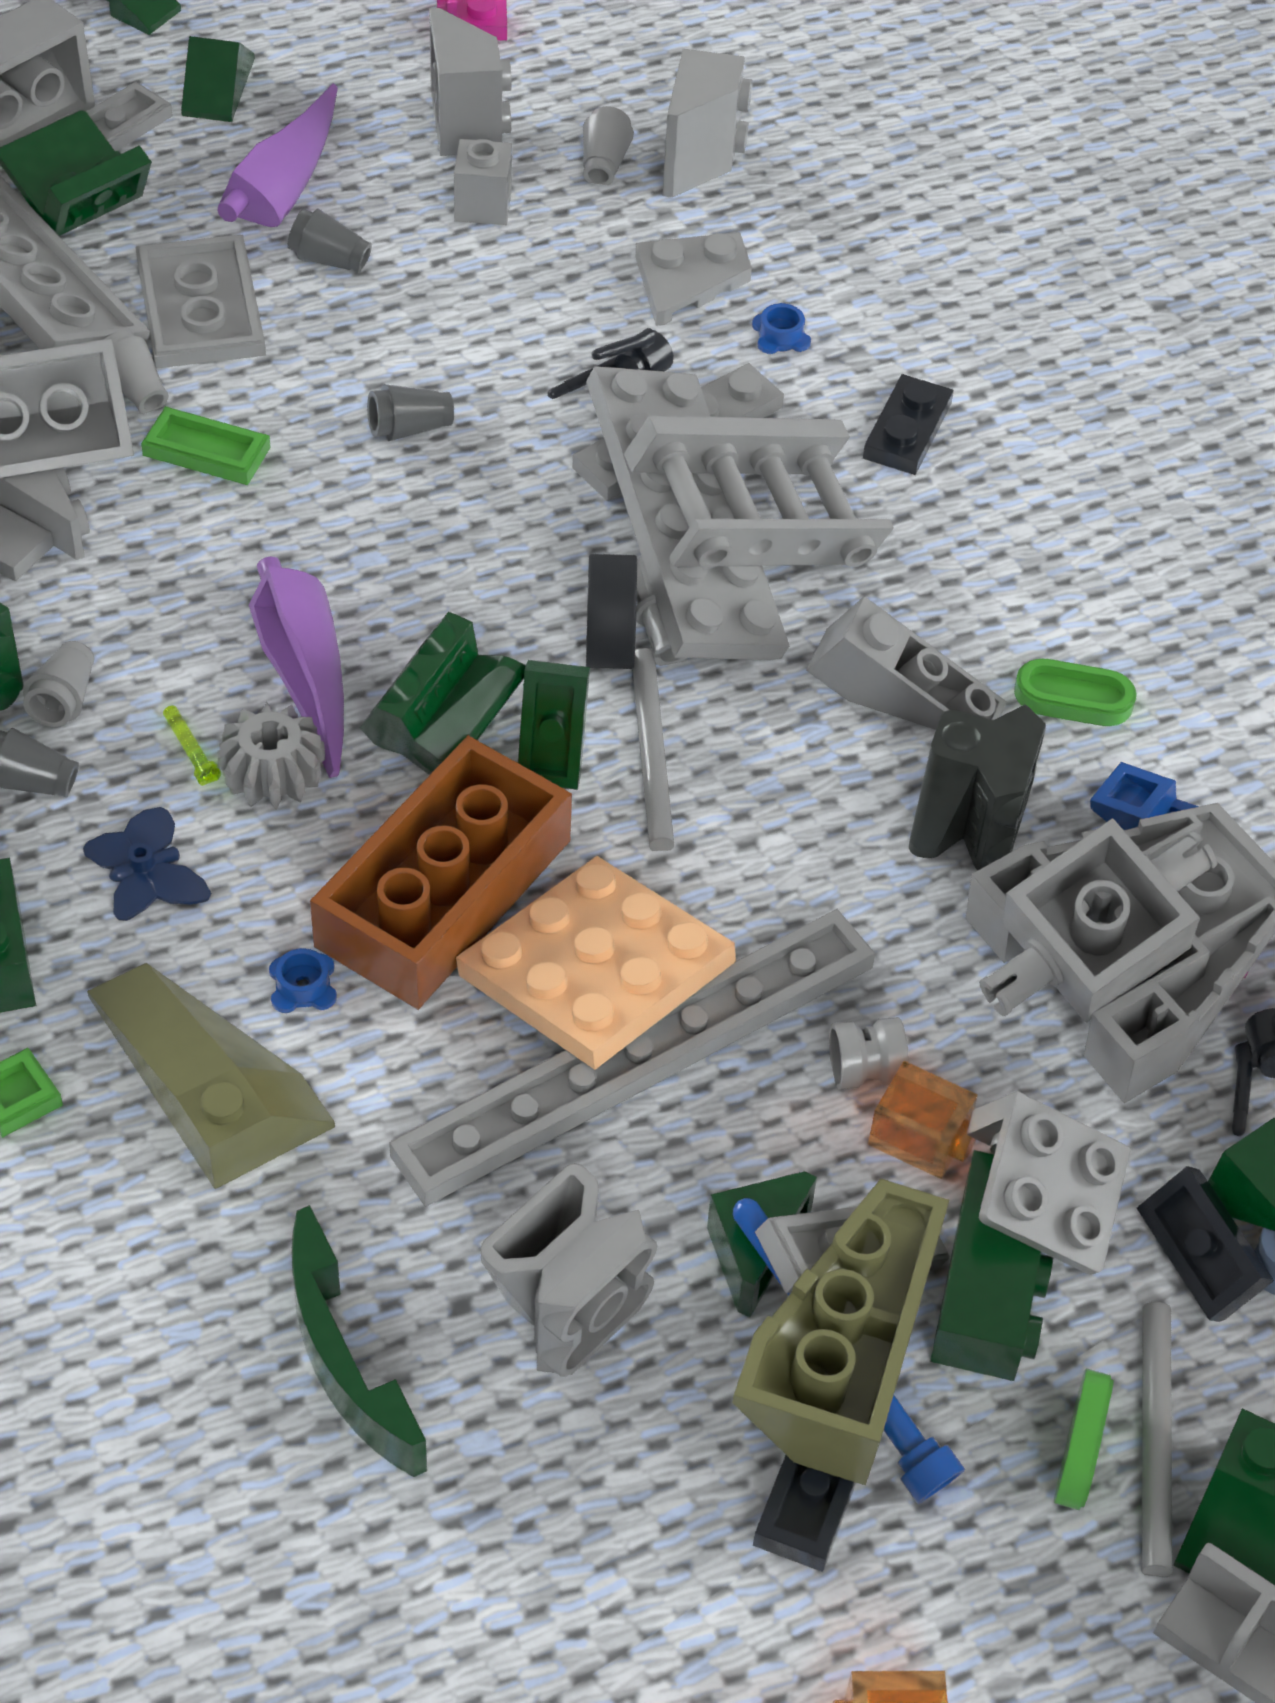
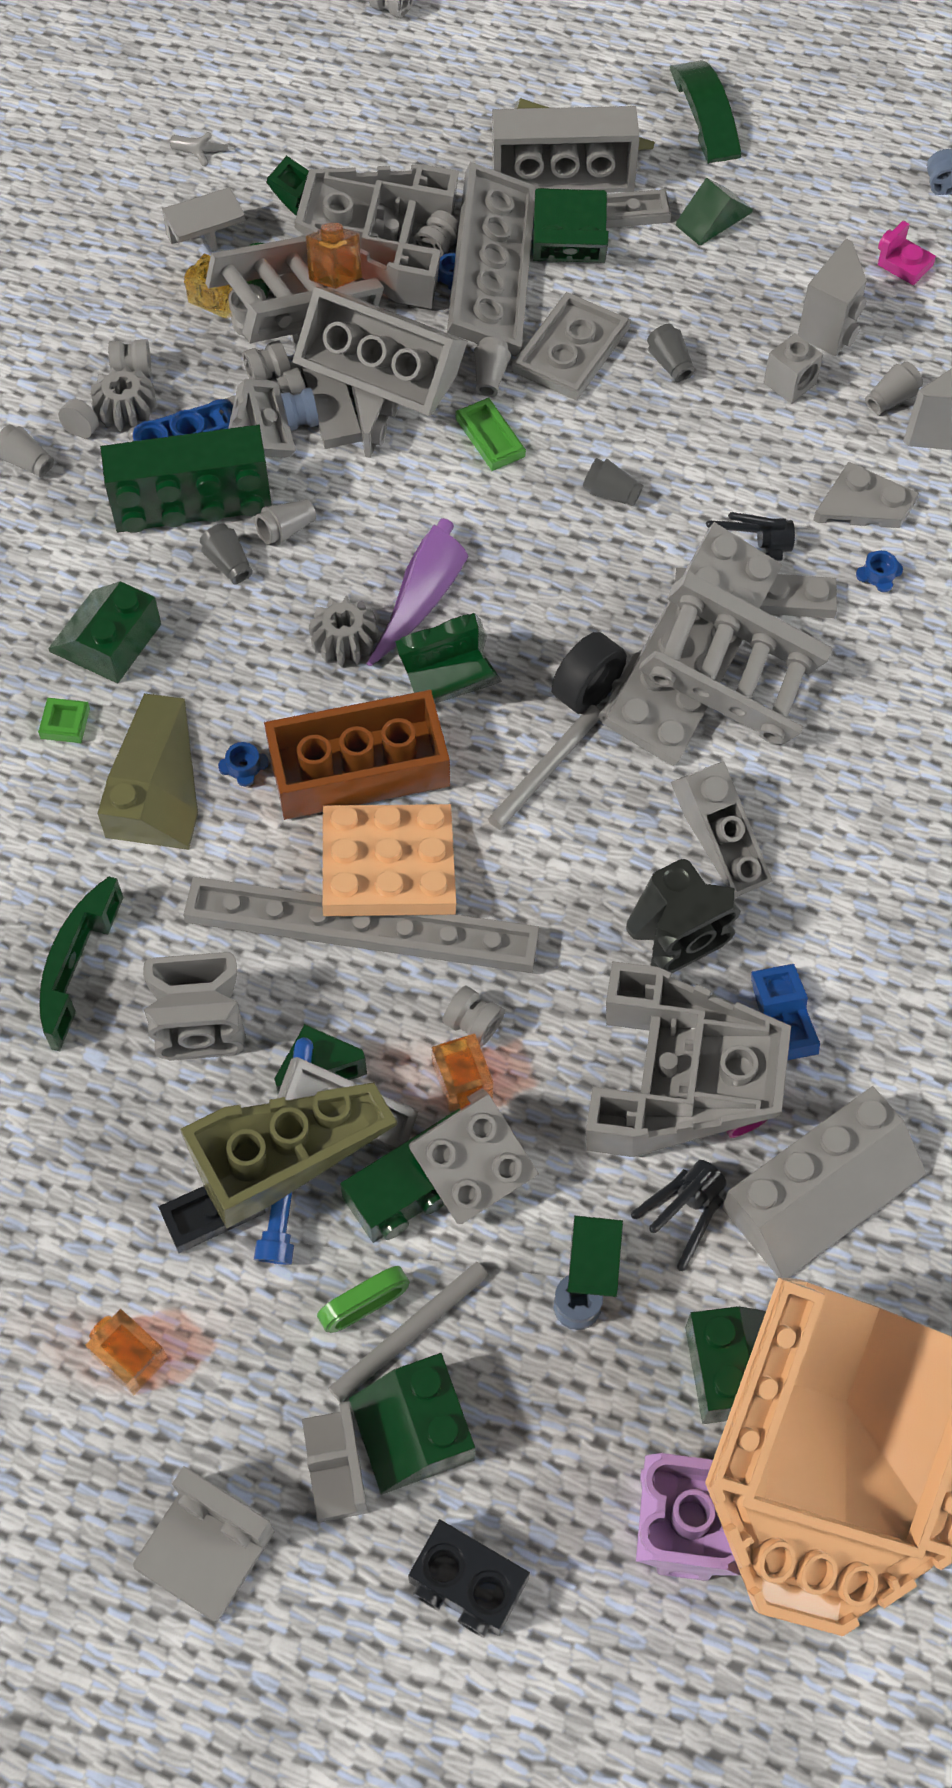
camera: 45 degrees right, 10 degrees up
dark blue piece [83,807,212,921] -> none
clear neon green piece [163,705,221,786] -> none
medium lavender piece [218,83,338,227] -> none
dark green plate [518,660,590,790] -> none
black plate [863,374,954,475] -> none
light grey brick [979,818,1217,1023] -> none
bright green tile [1014,658,1137,726] -> none
black plate [1137,1166,1274,1322] -> none

